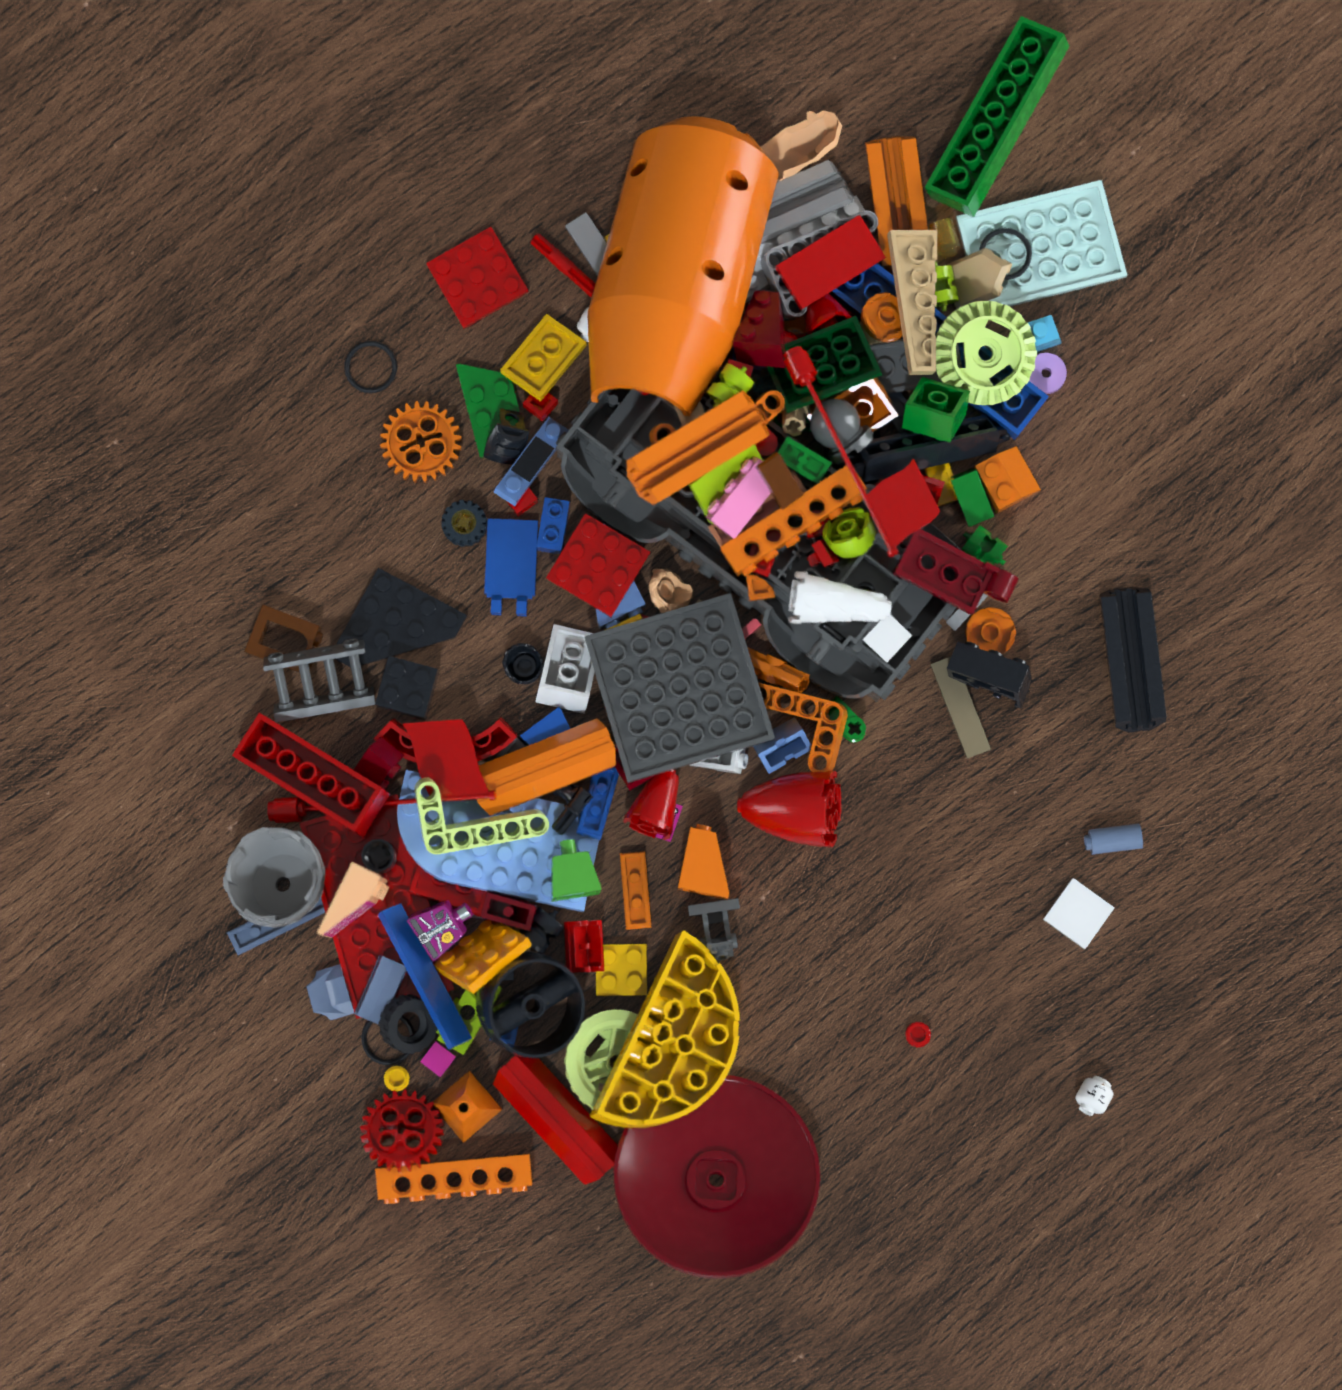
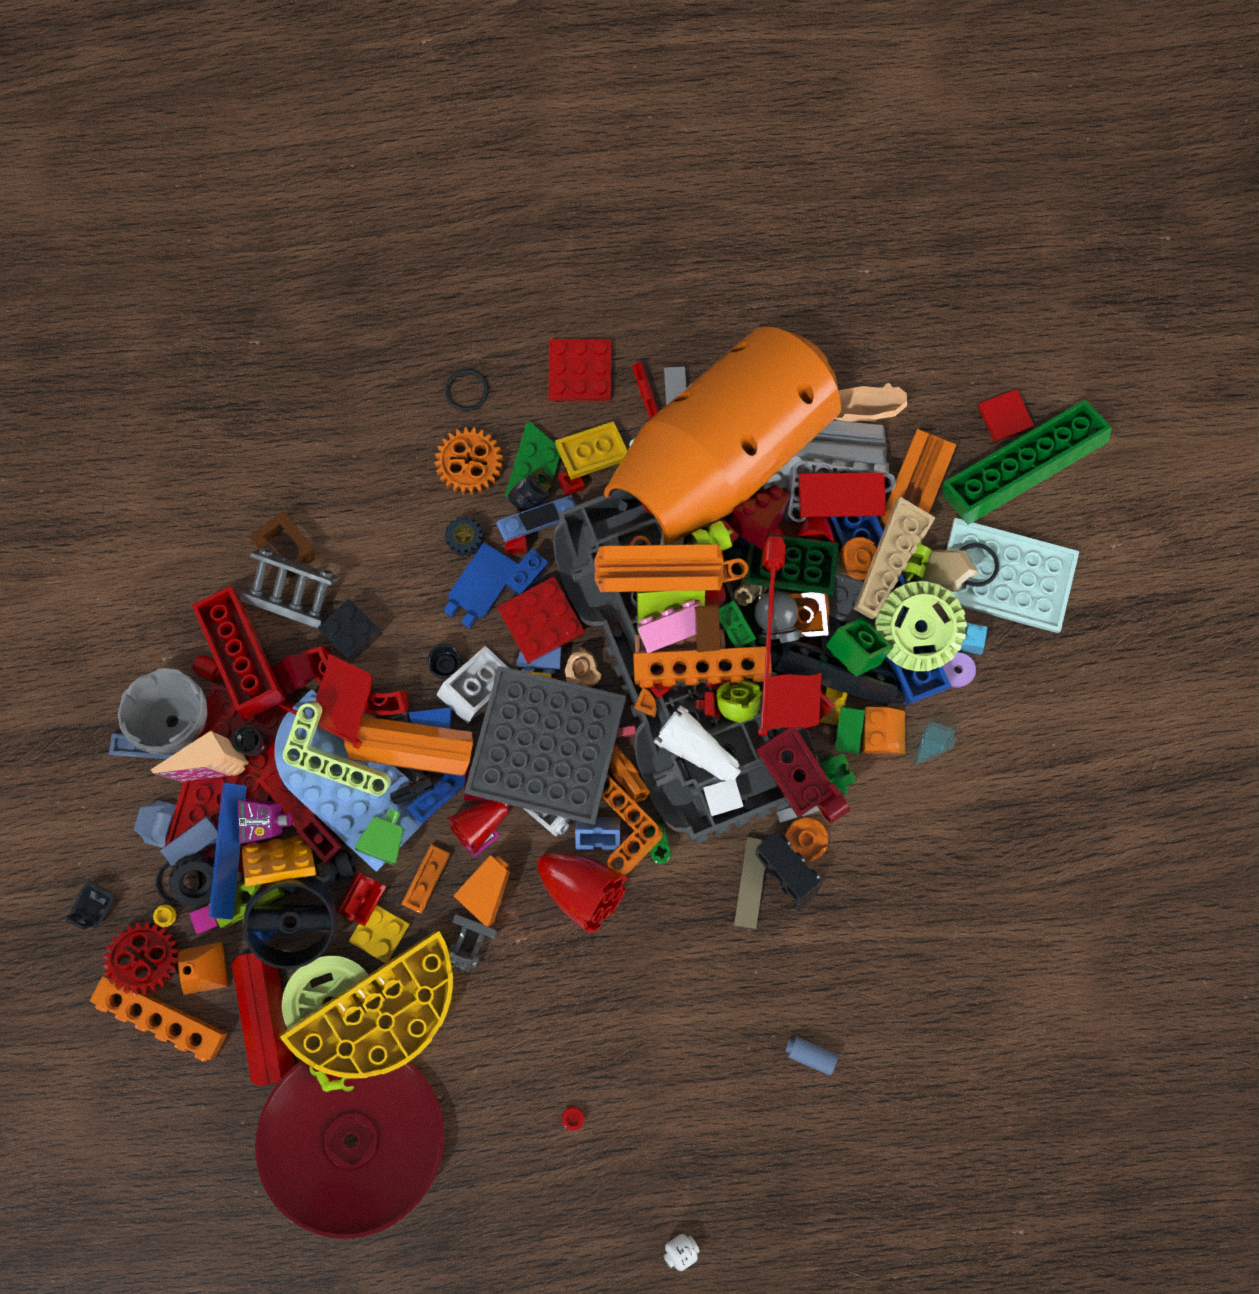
camera: 35 degrees right, 5 degrees down
black plate [335,568,468,668] -> none
clear yellow brick [928,218,961,258] -> none
white tile [1043,878,1114,949] -> none
black piece [1099,587,1167,733] -> none
none -> black piece [65,880,115,930]
none -> lime arm [309,1066,354,1092]
none -> clear light blue slope [912,721,956,765]
none -> red tile [978,389,1034,443]

